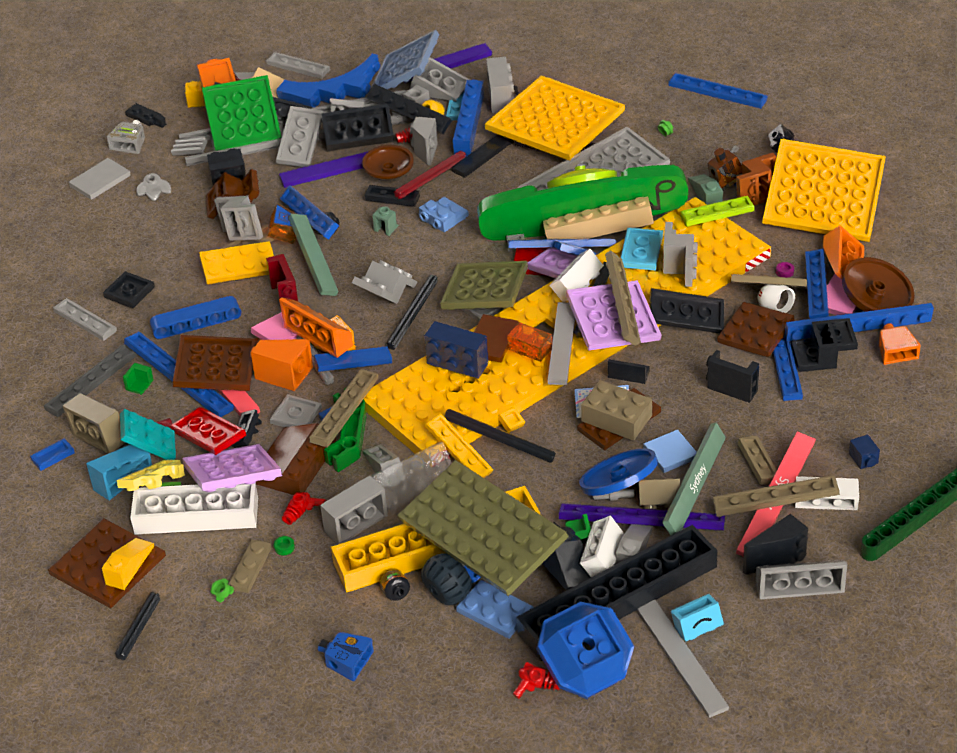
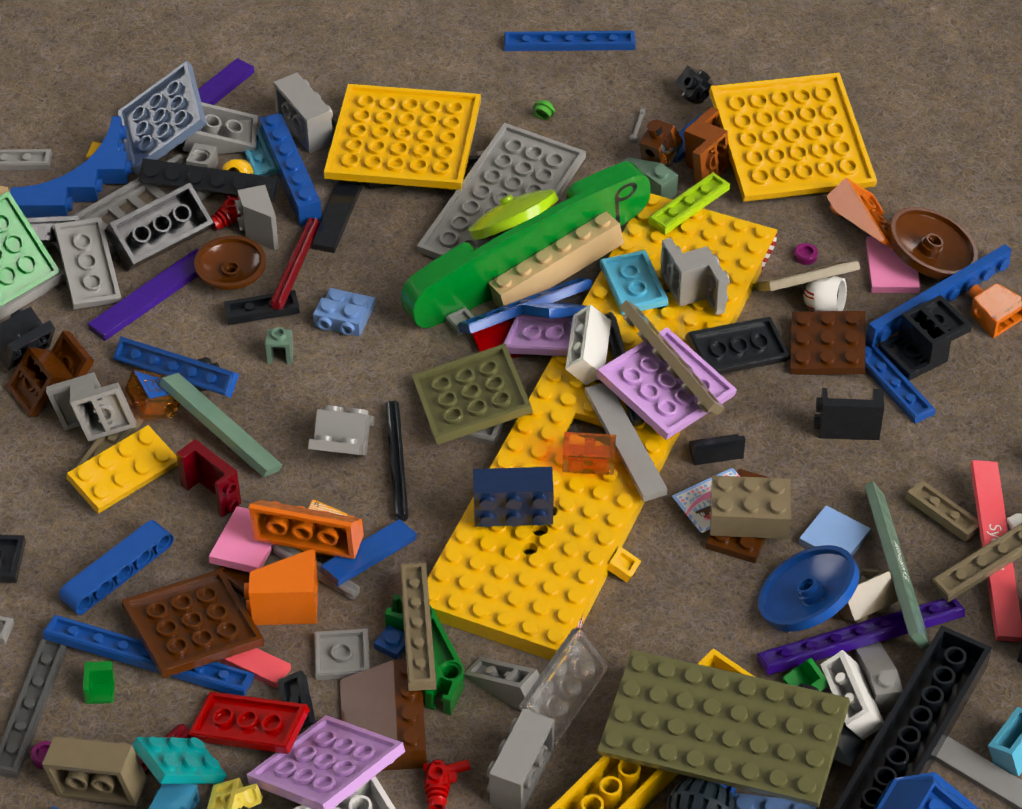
camera: 30 degrees left, 5 degrees up
light grey plate [330,98,363,112] -> none
yellow tile [425,413,493,478] -> none
black axle [444,409,556,463] -> none
reddish brown tile [474,314,519,363] -> none
blue plate [805,249,829,319] -> none

